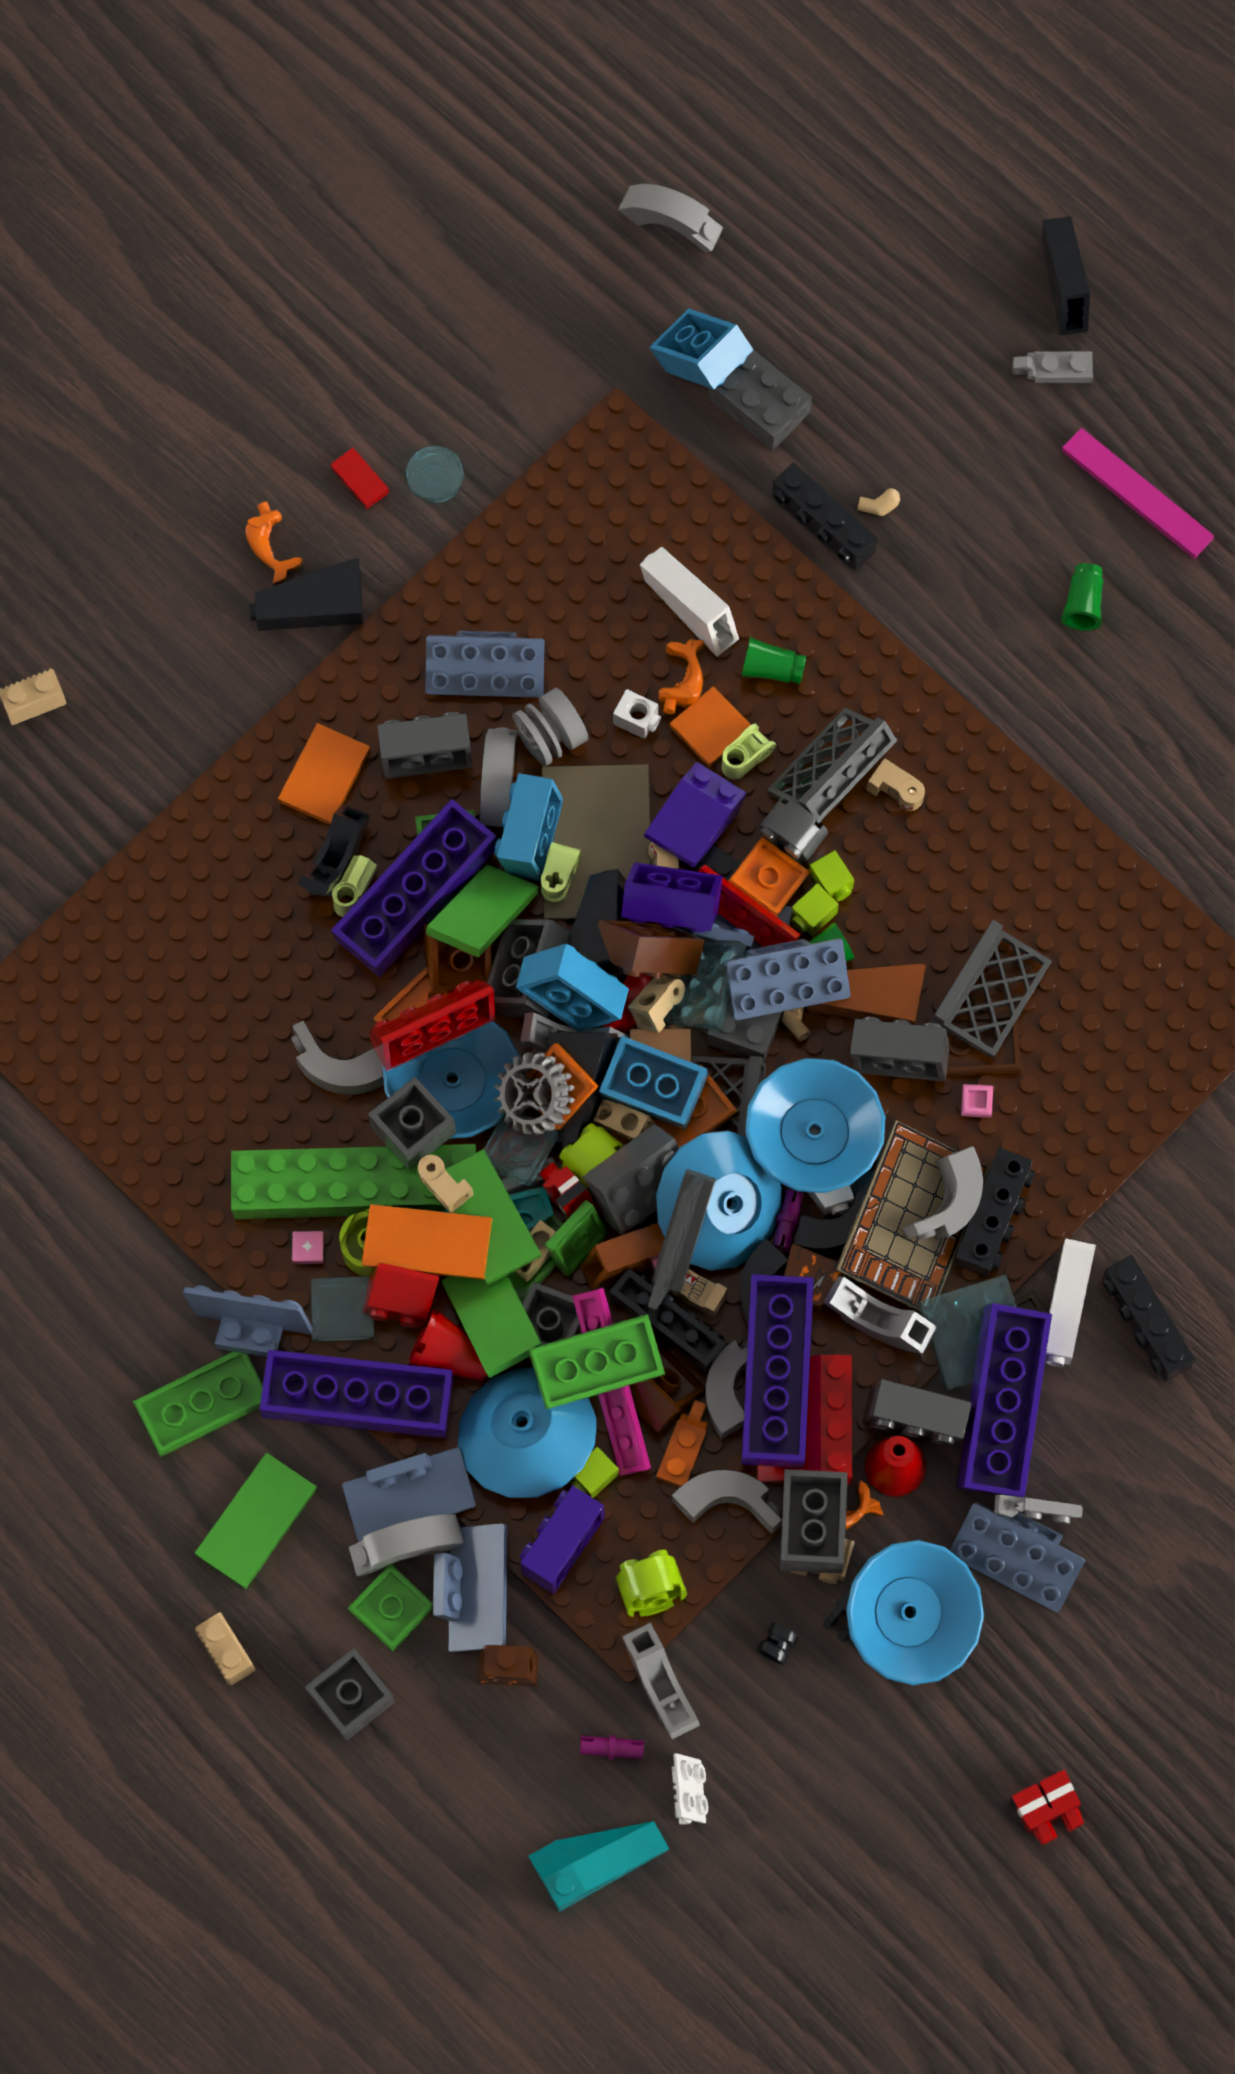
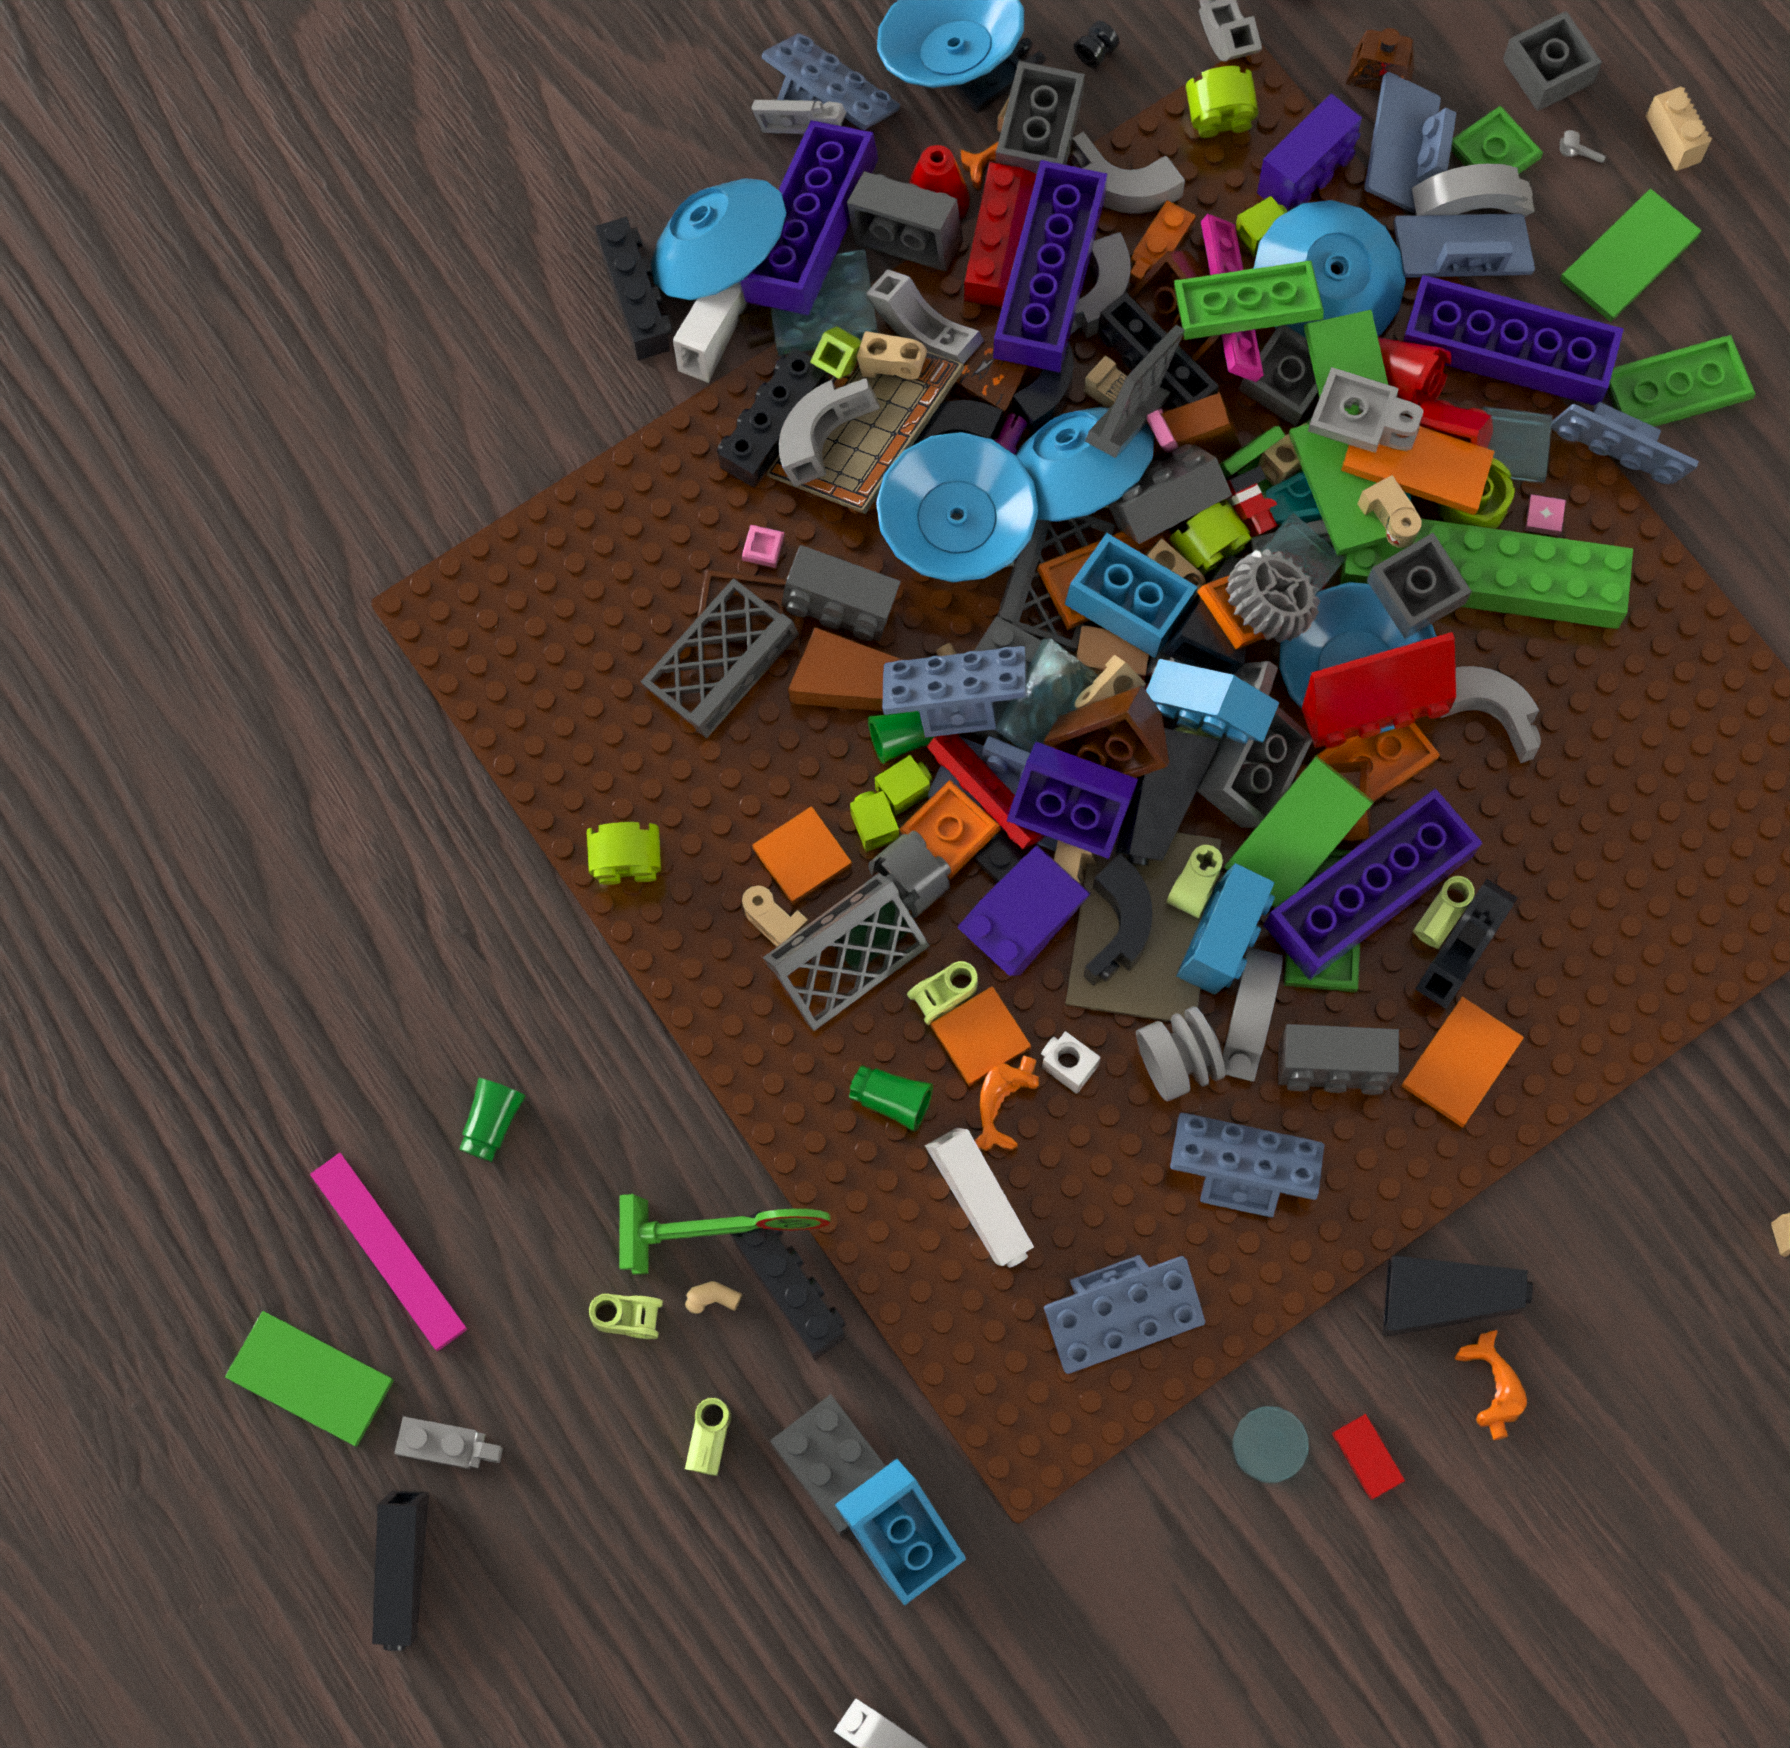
camera: 170 degrees left, 0 degrees up
none -> bright green tile [225,1311,394,1447]
none -> lime brick [587,822,661,885]
none -> yellowish green piece [589,1294,663,1339]
none -> bright green piece [620,1194,831,1275]
none -> dark azure dish [651,178,786,300]
none -> yellowish green piece [685,1398,731,1476]
none -> orange tile [752,806,852,905]
none -> lime brick [810,326,862,379]
none -> tan leg [857,331,927,380]
none -> sand blue bracket [1044,1255,1205,1374]
none -> black arch [1083,853,1153,986]
none -> bright pink tile [1146,410,1178,453]
none -> light grey plate [1308,367,1424,453]
none -> light grey hand [1560,130,1606,163]

